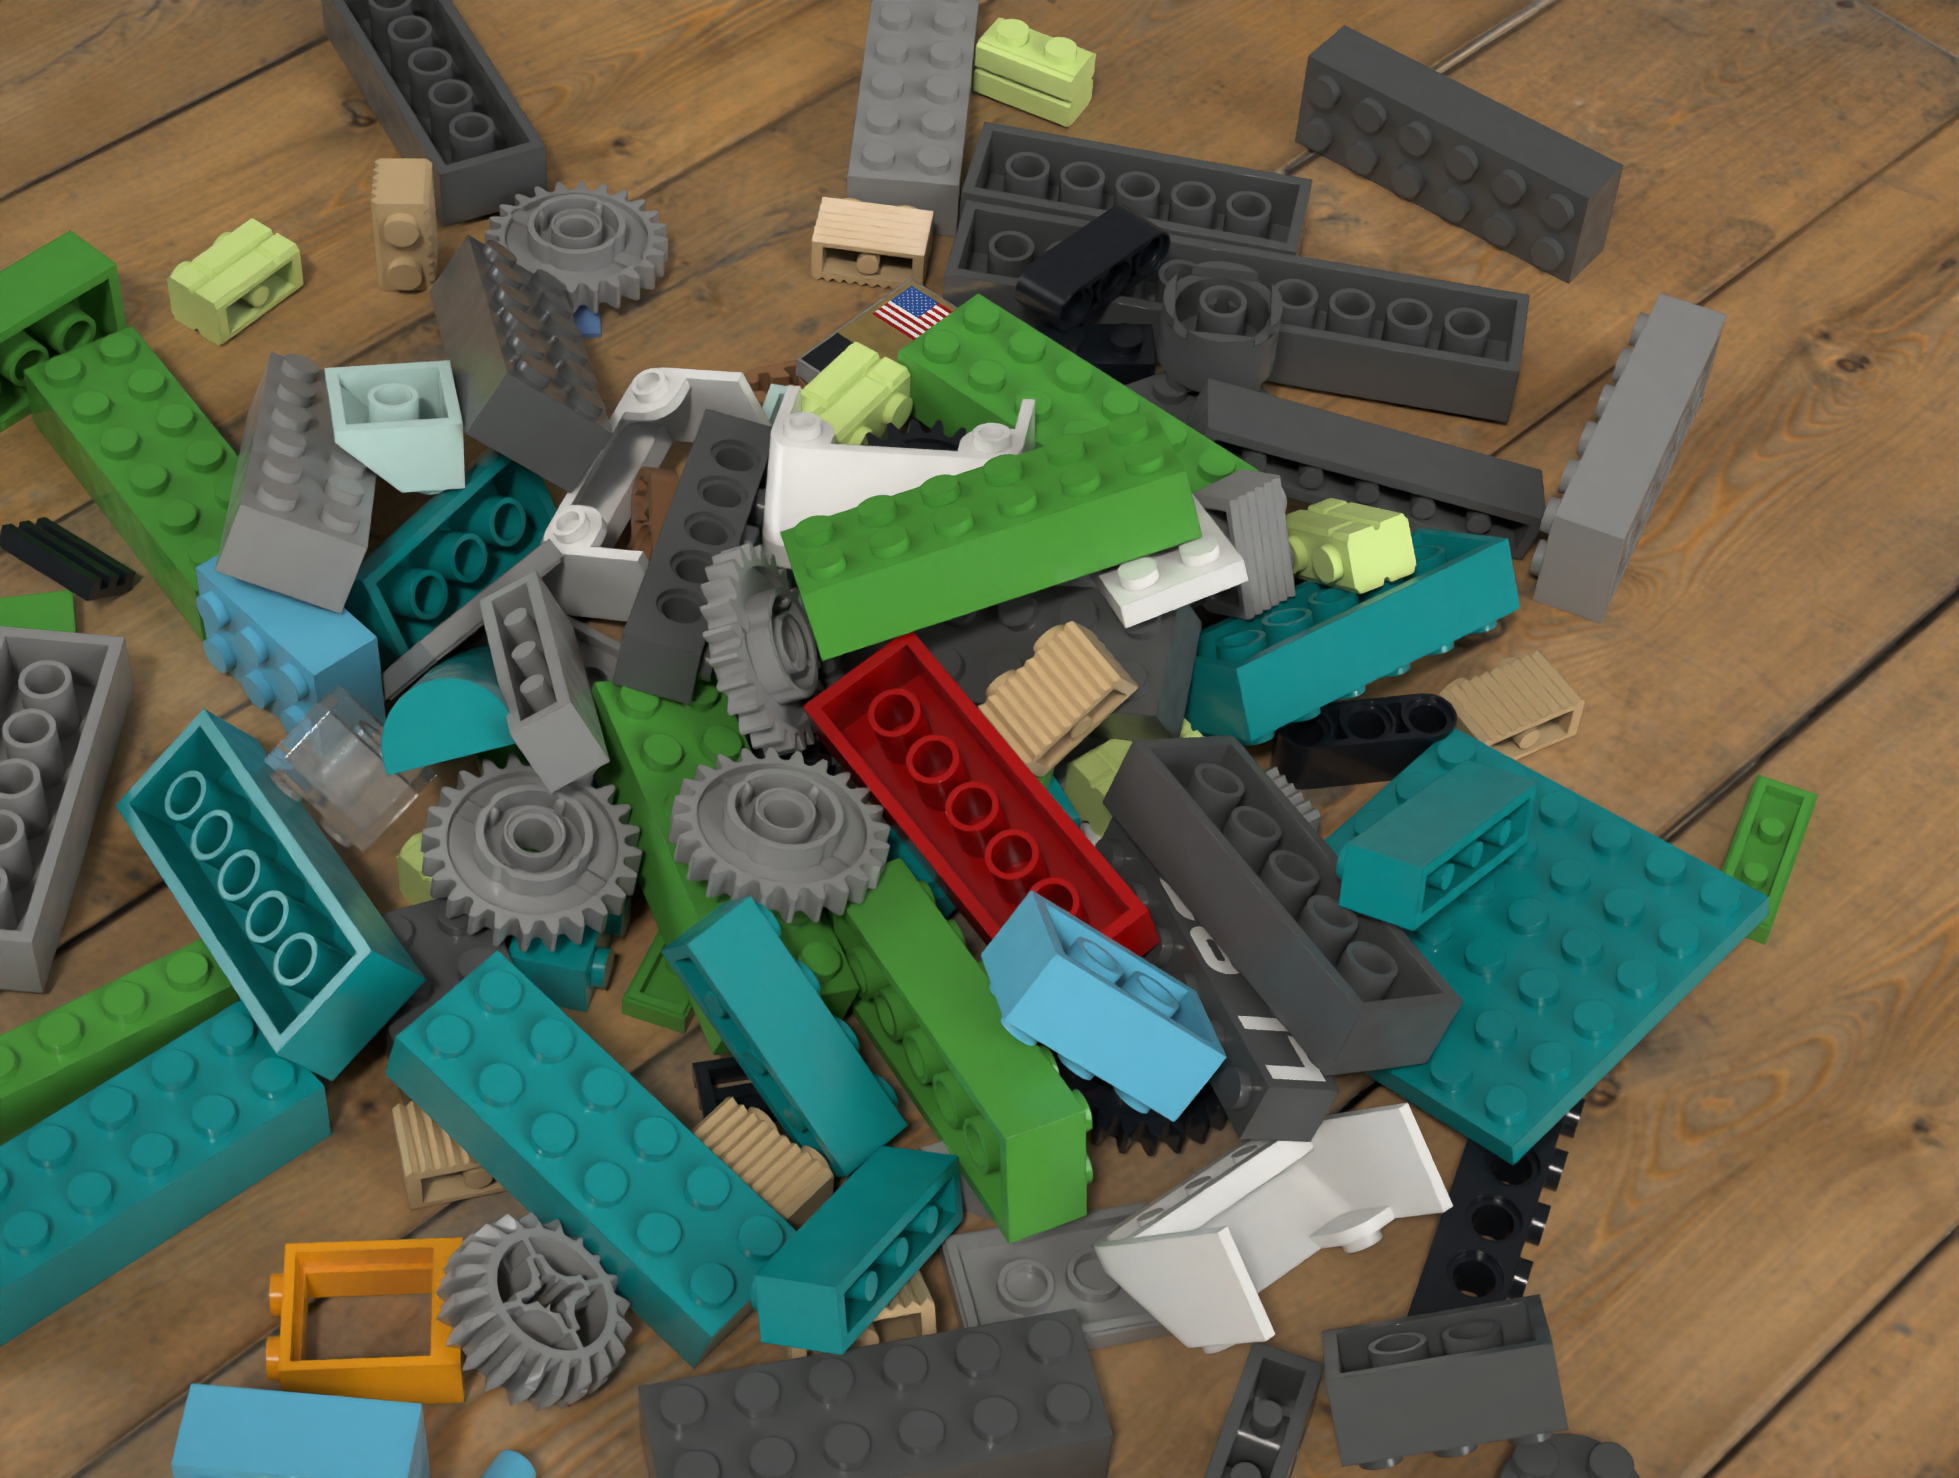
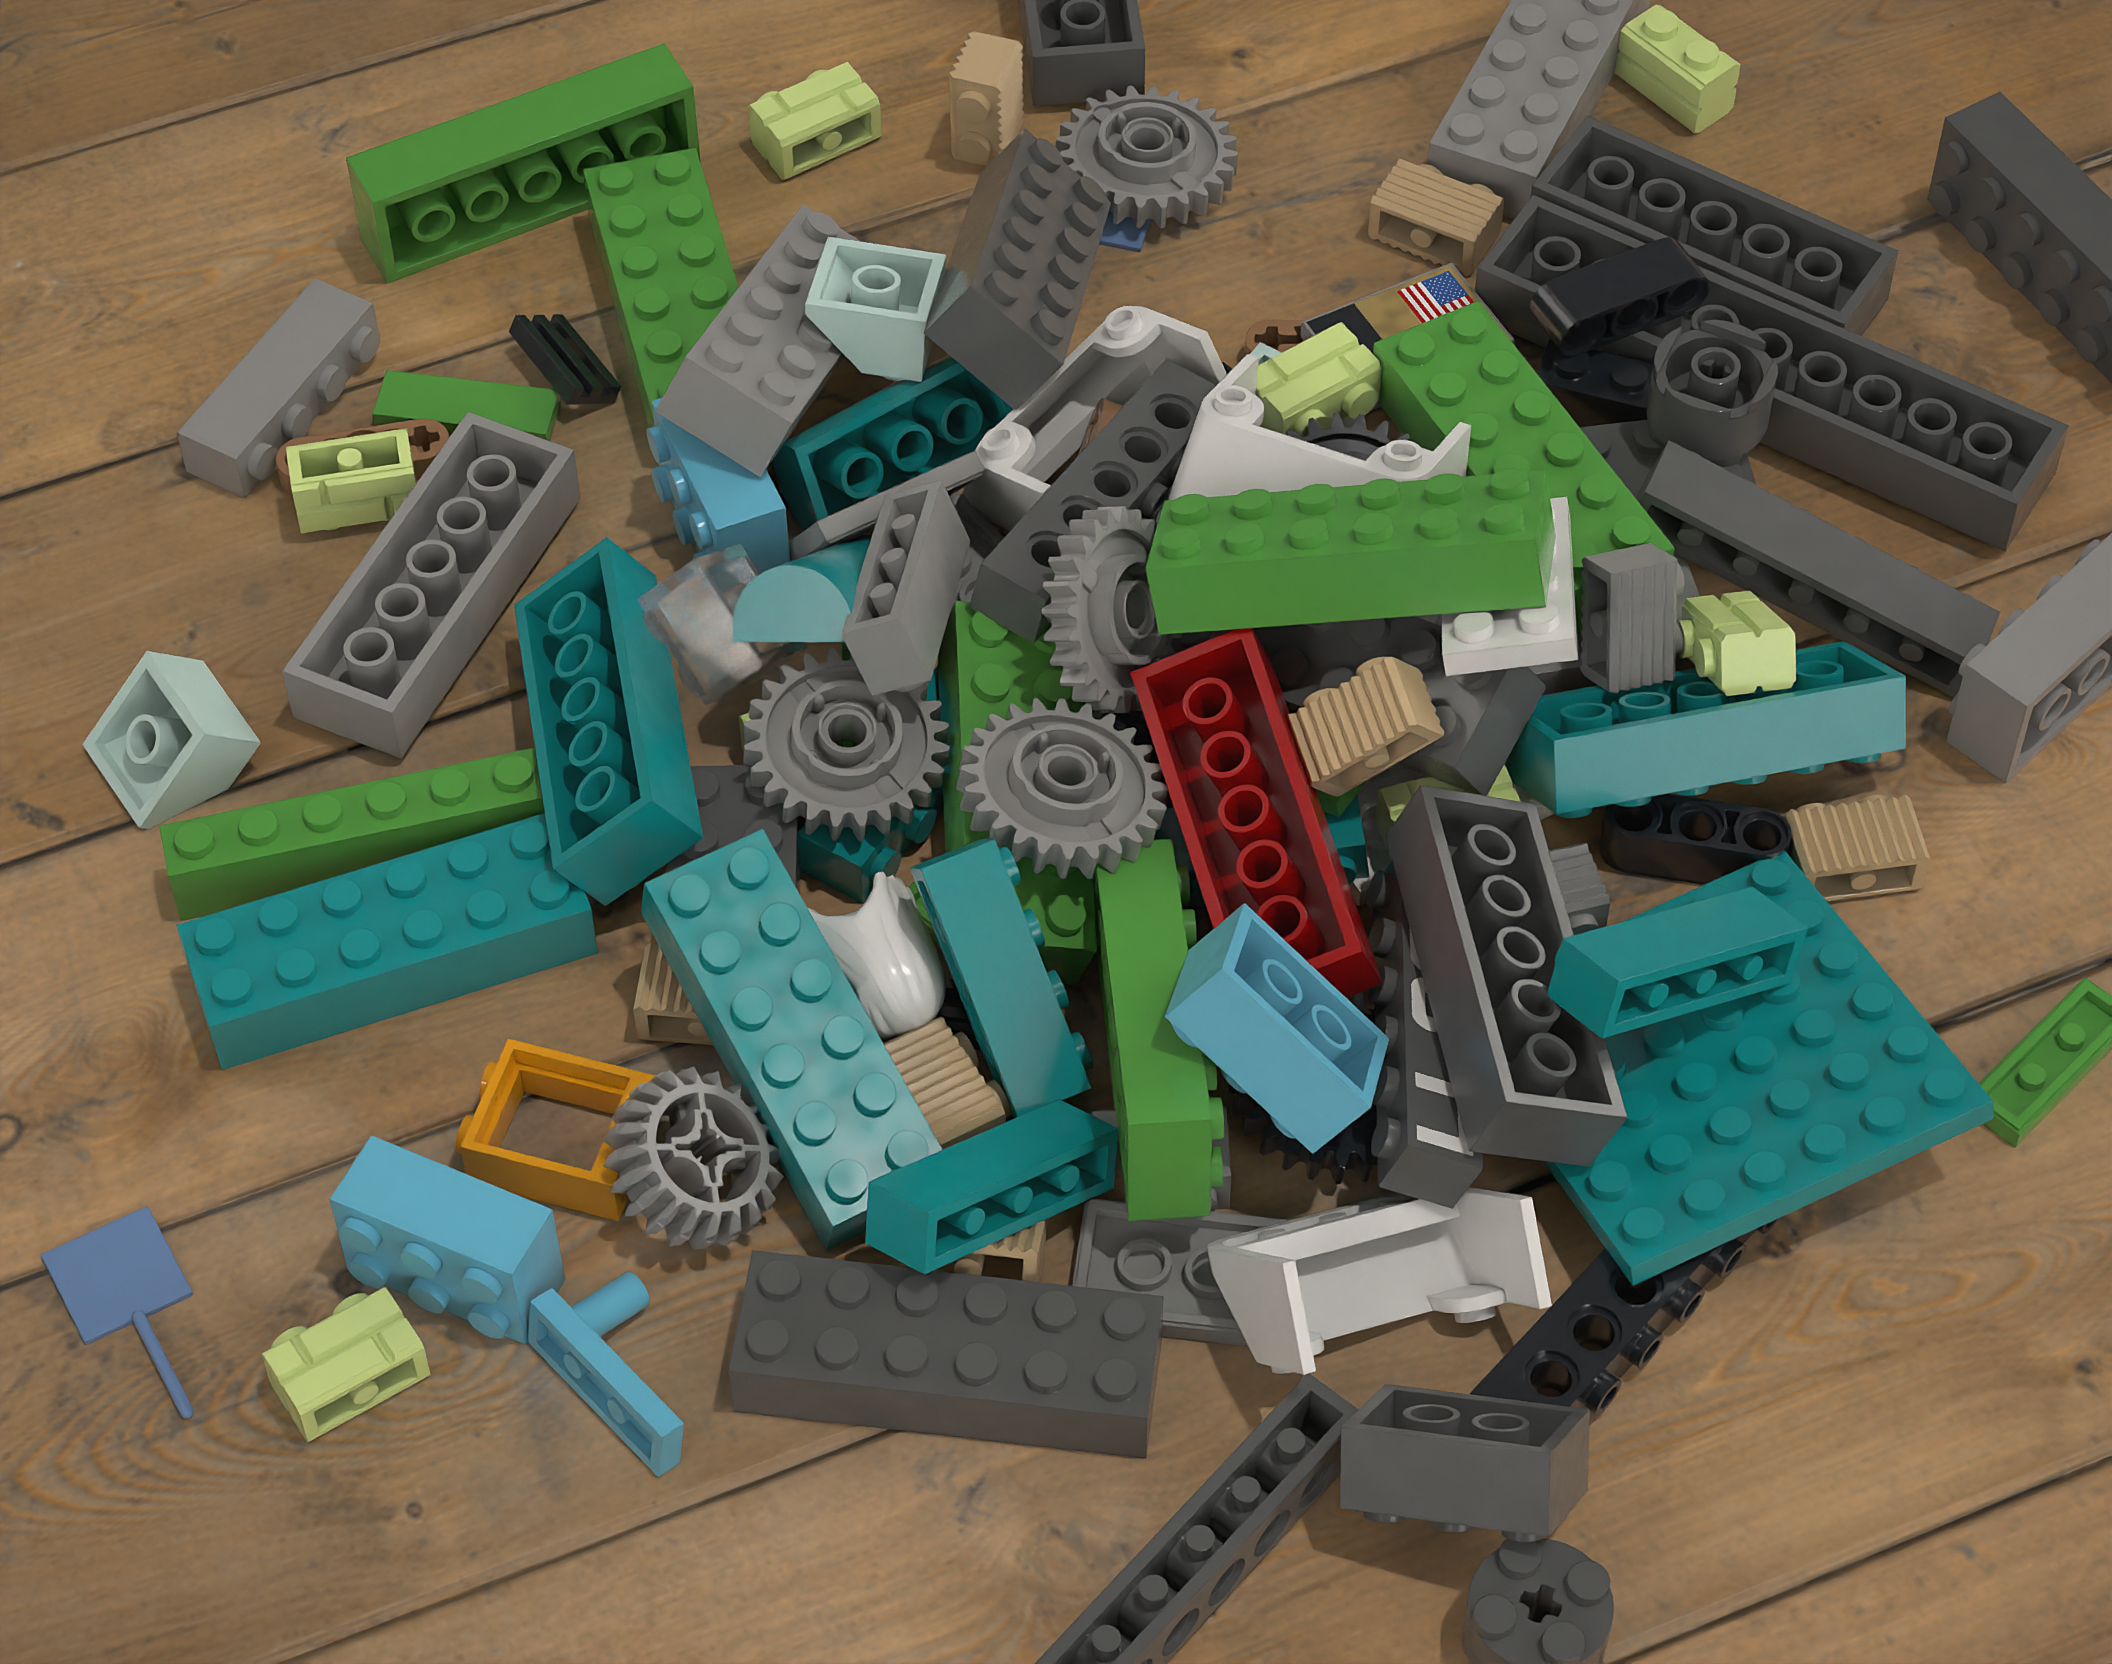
camera: 25 degrees right, 5 degrees up
none -> white hair [808,872,947,1040]

